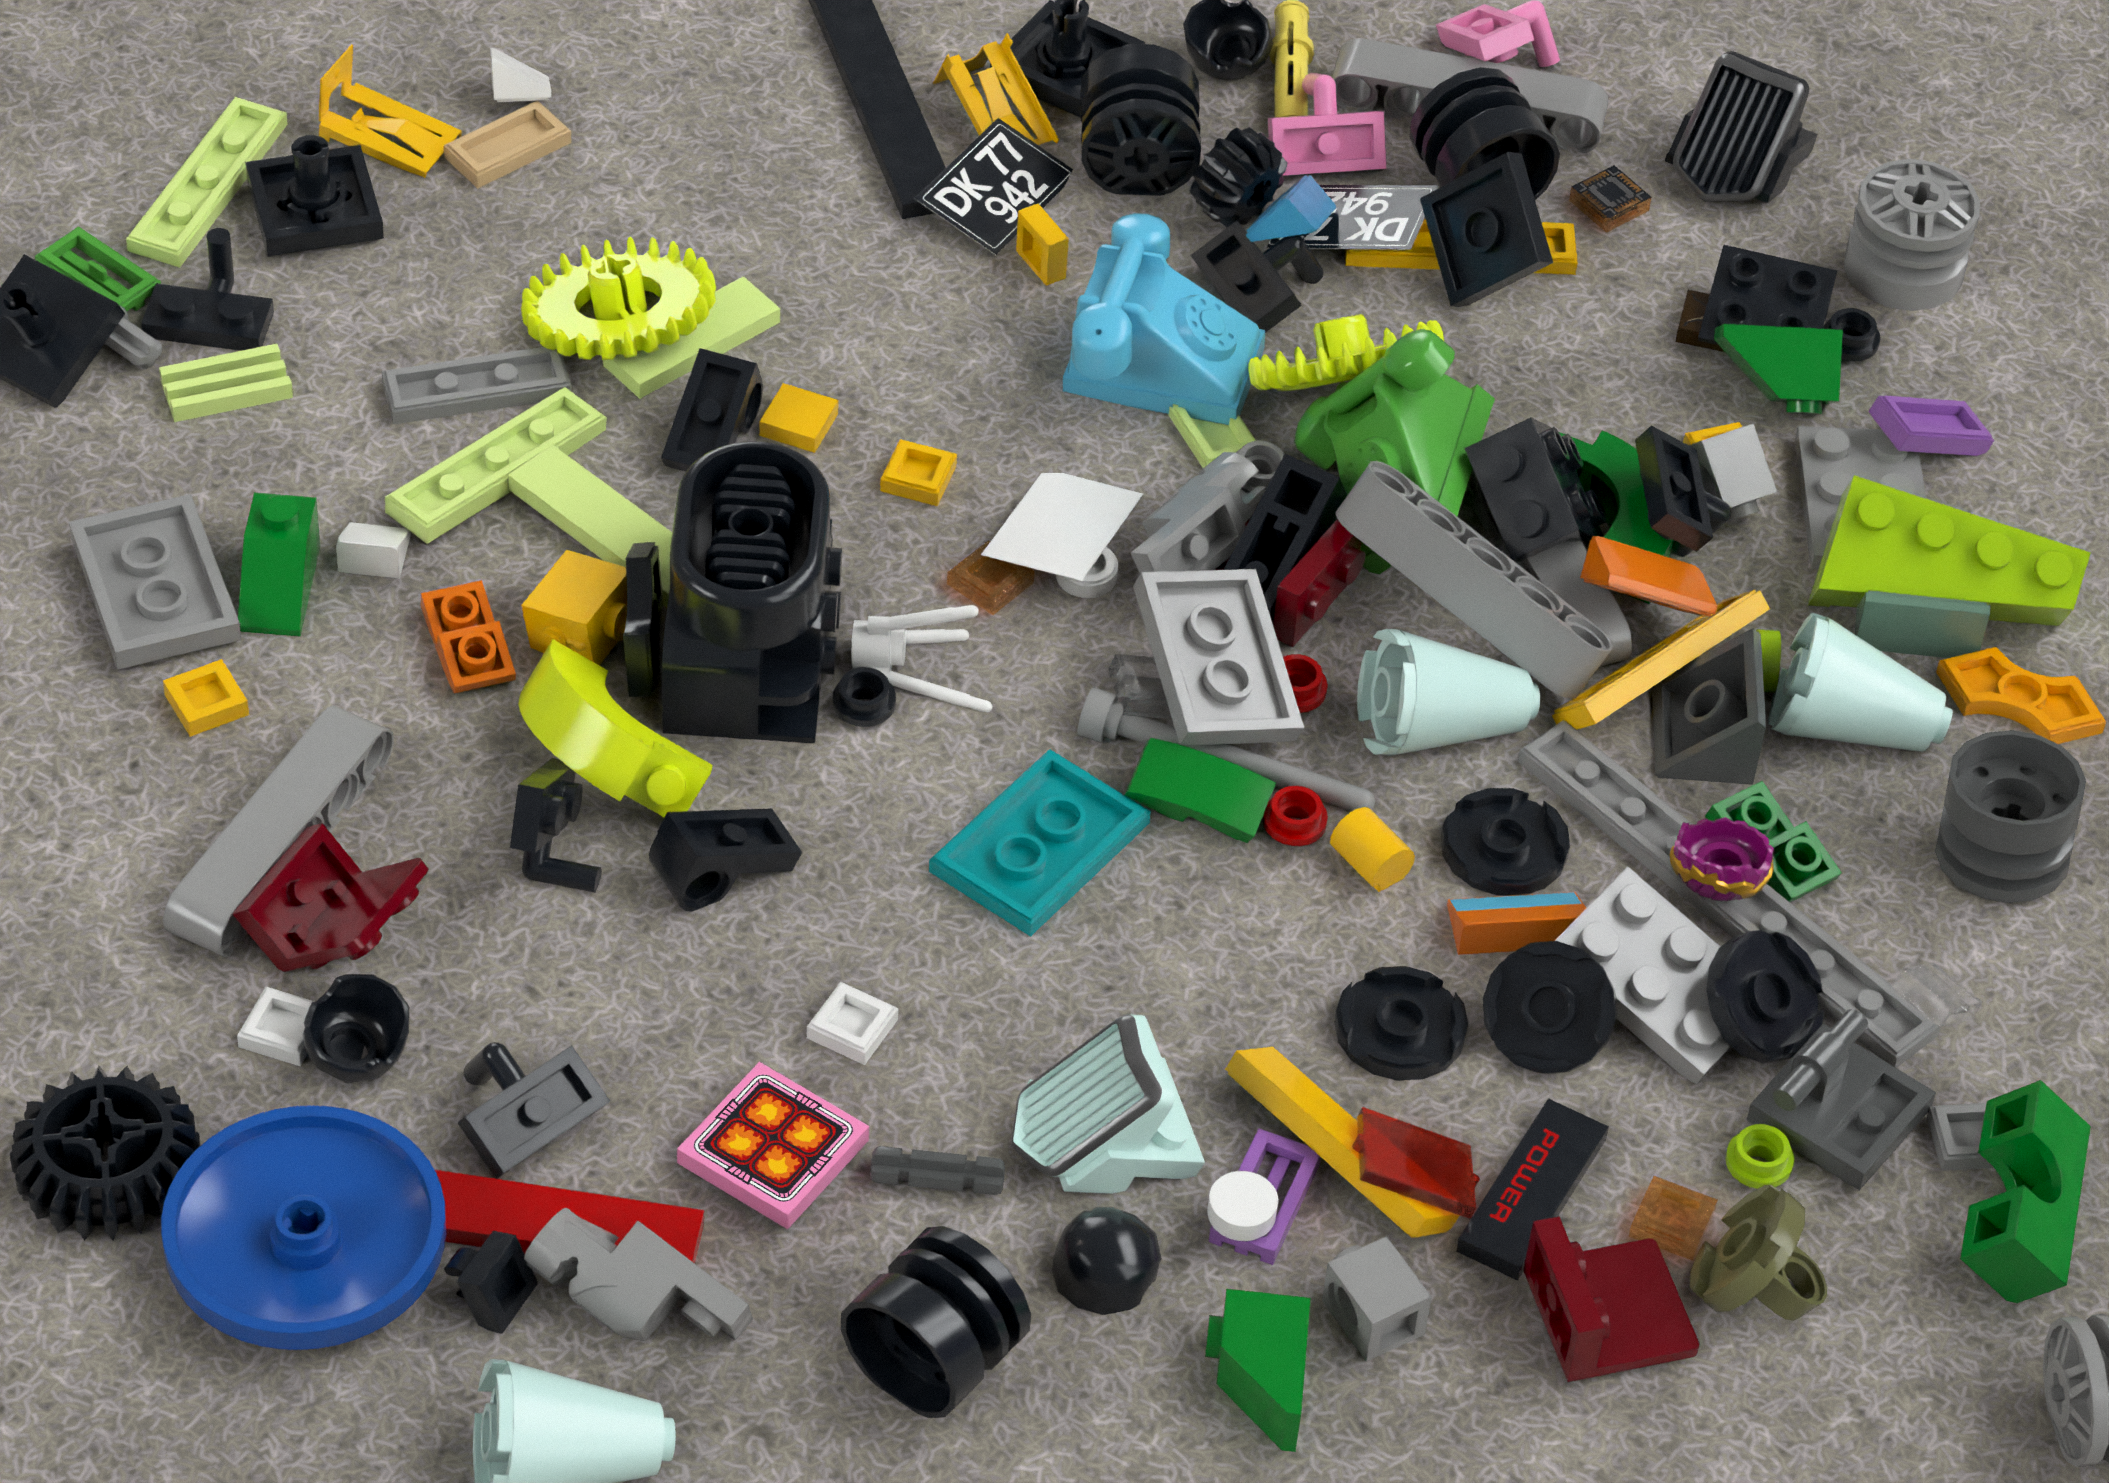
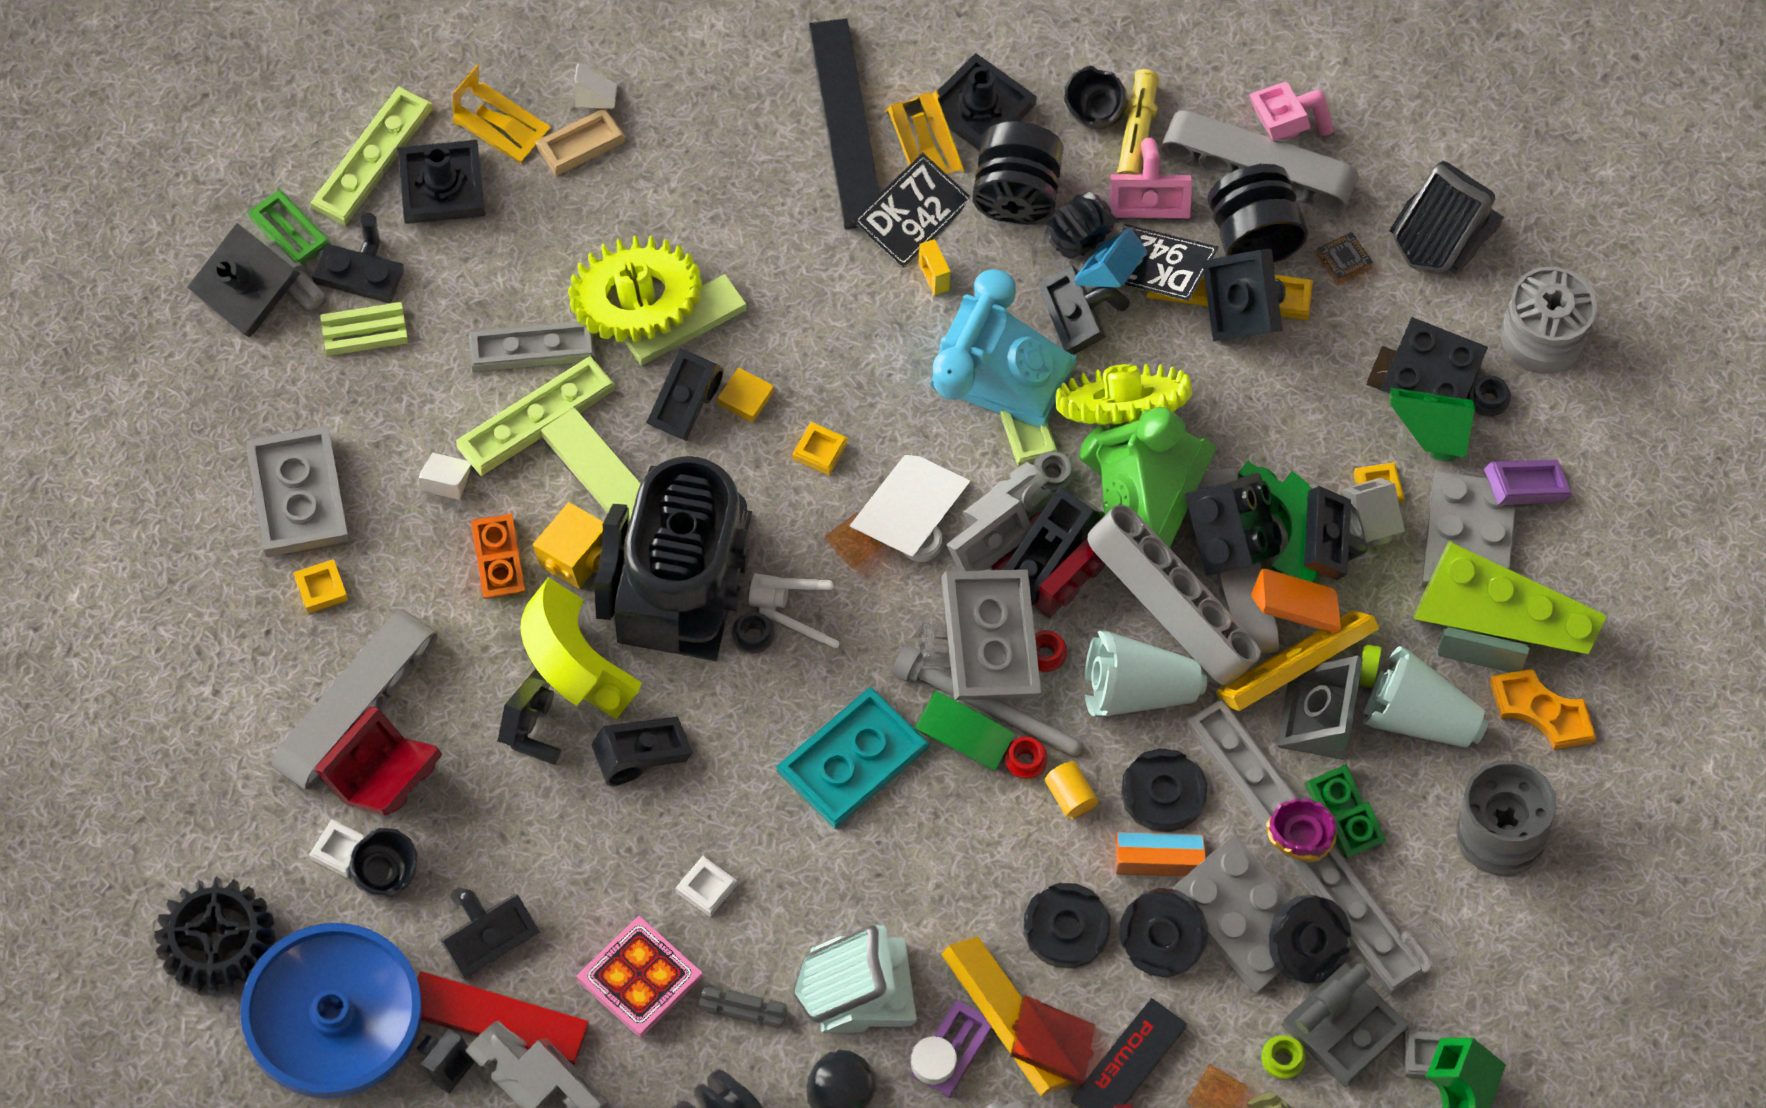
camera: 10 degrees right, 15 degrees up
green slope [238,492,320,636] -> none

